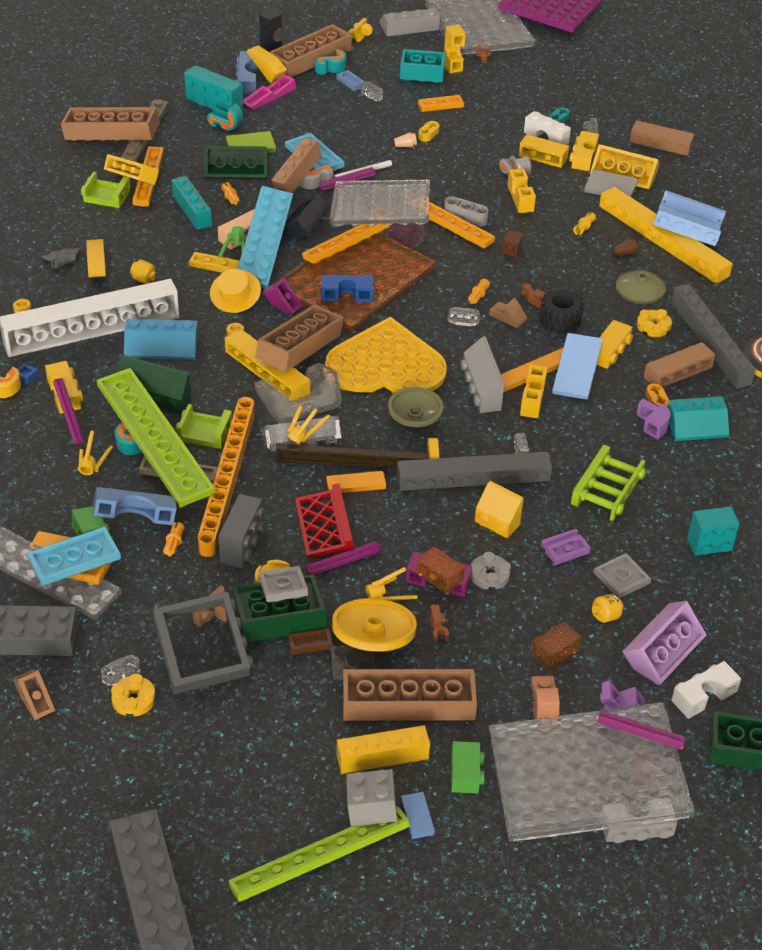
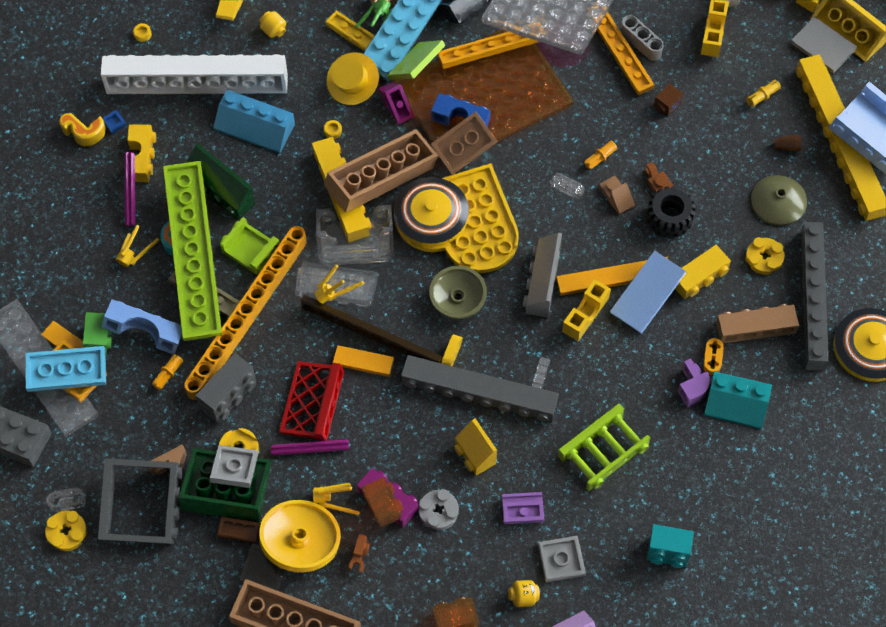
camera: 25 degrees right, 20 degrees up
none -> lime tile [387,40,445,80]
none -> dish [394,177,469,247]
none -> medium nougat plate [431,112,498,175]

